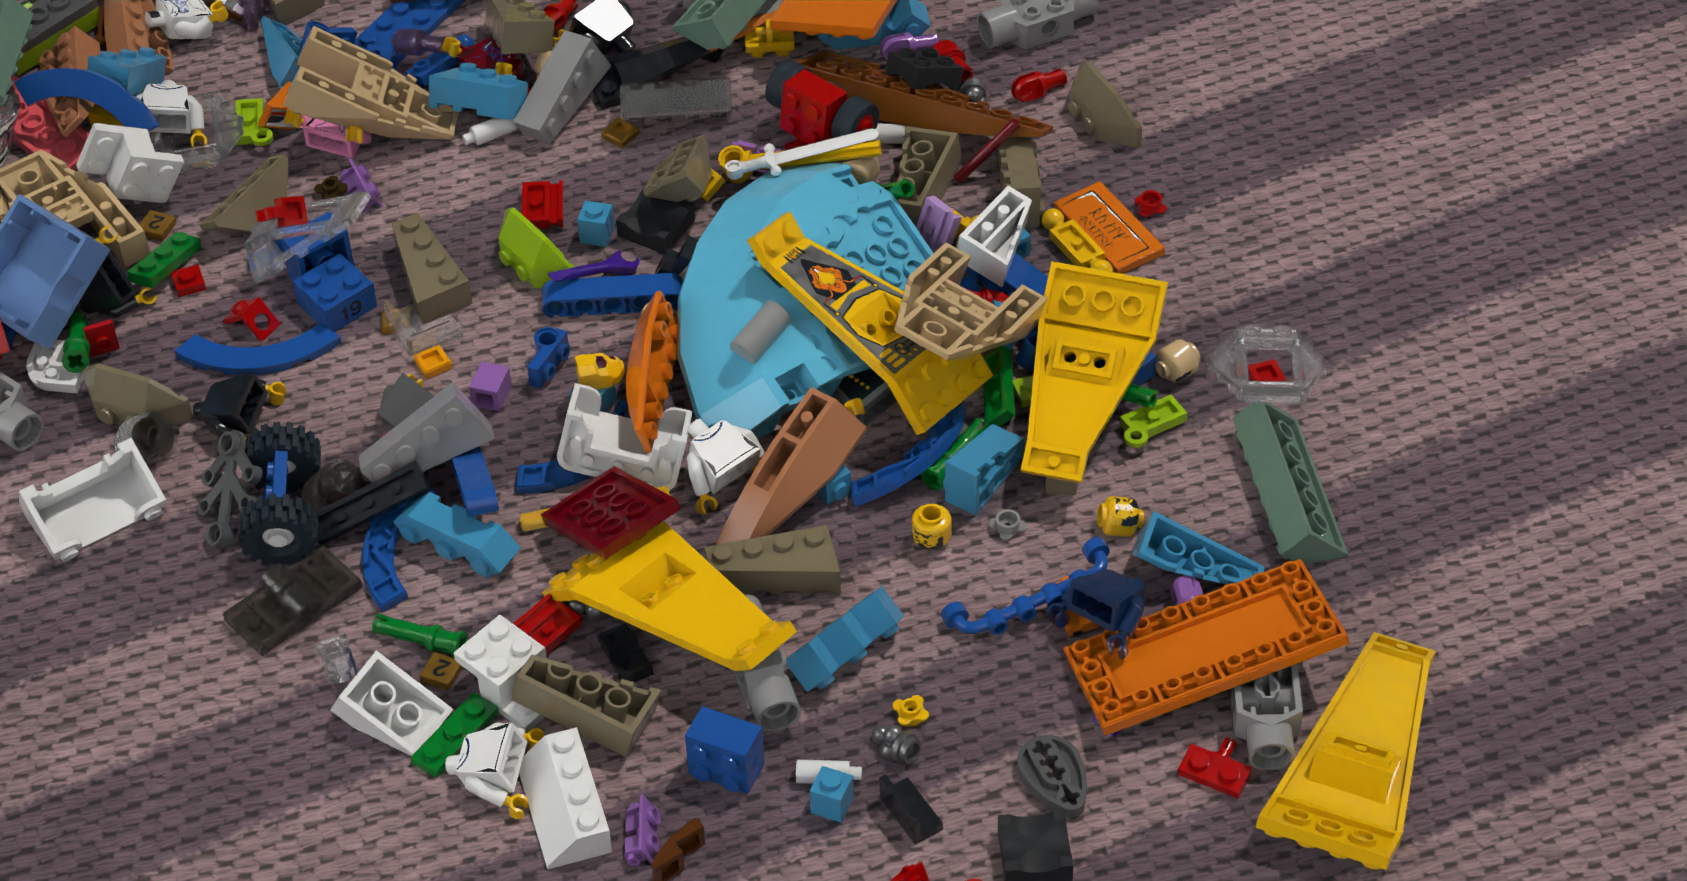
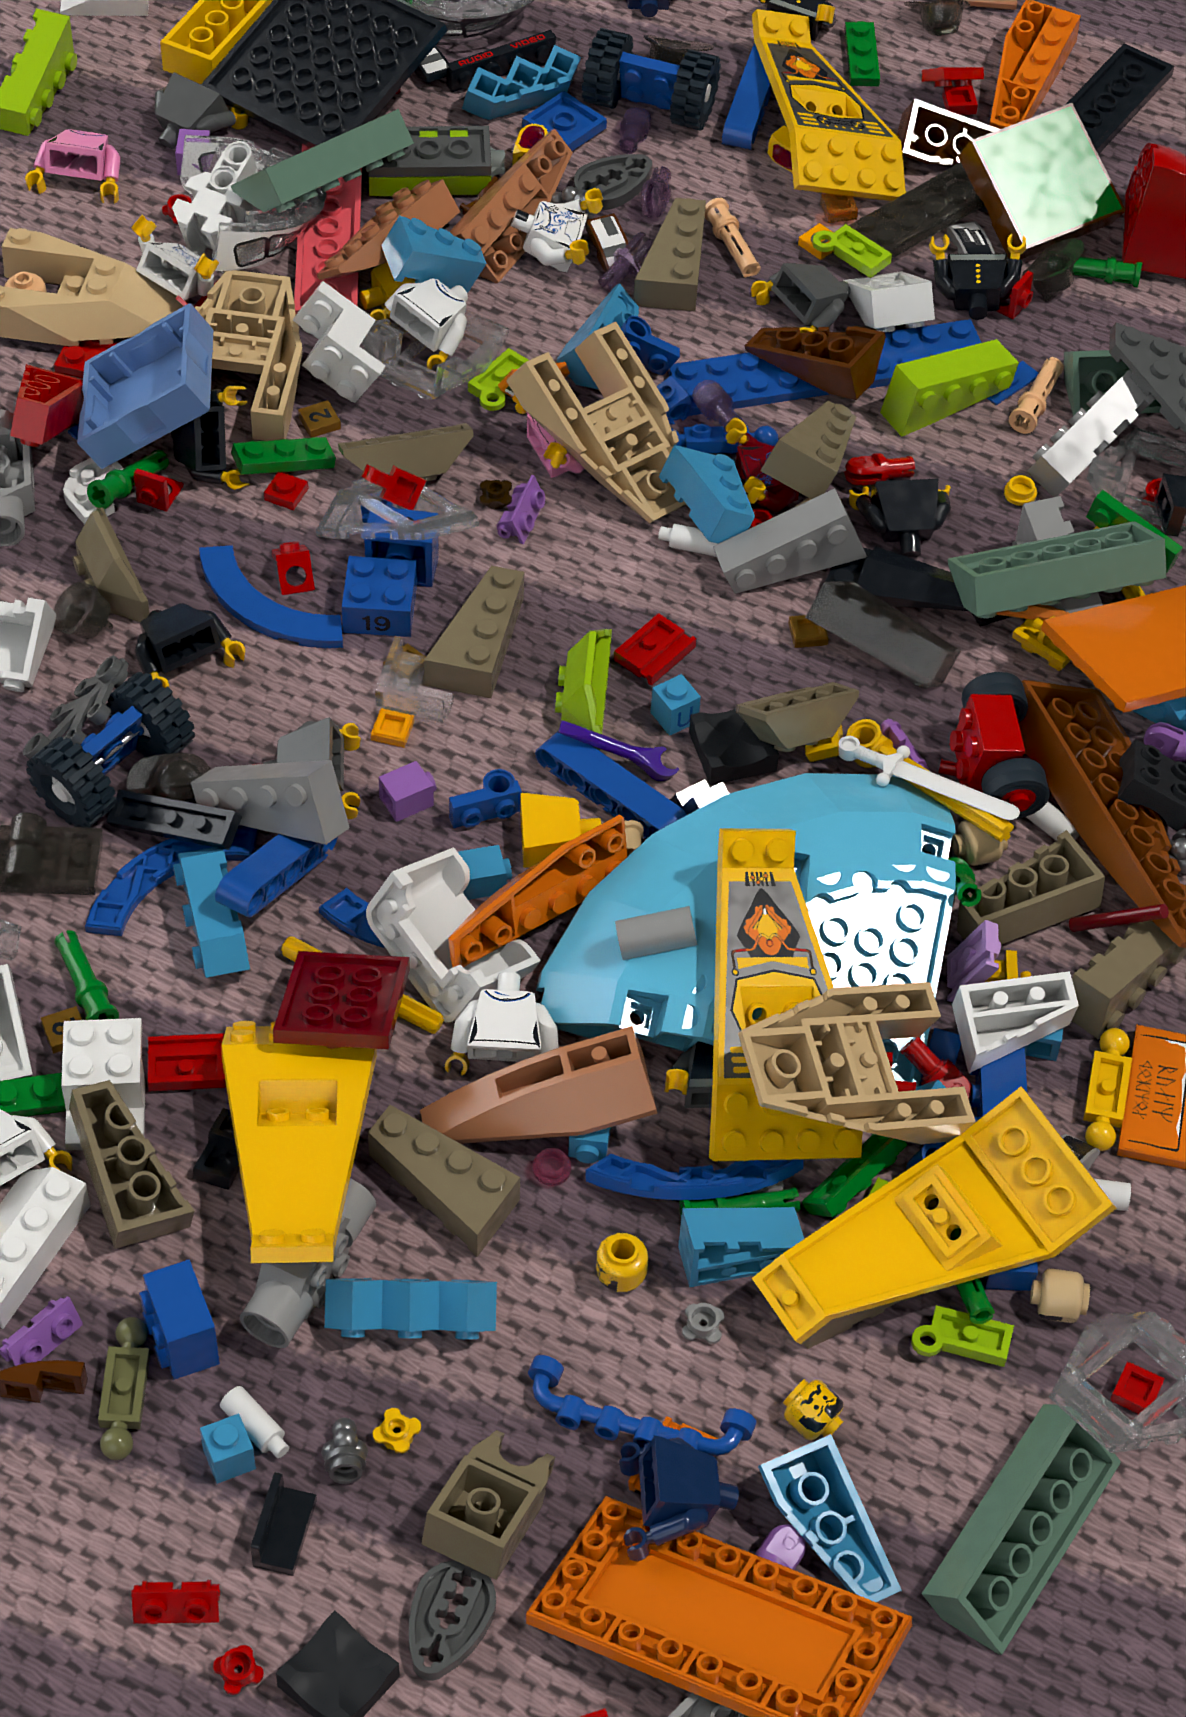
camera: 40 degrees right, 5 degrees up
blue tile [14,68,160,133] -> none
yellow rock [574,353,625,390] -> none
none -> olive plate [98,1317,150,1460]
none -> dark tan brick [421,1430,556,1580]
none -> yellow torso [520,793,601,868]
none -> clear pink plate [533,1148,571,1186]

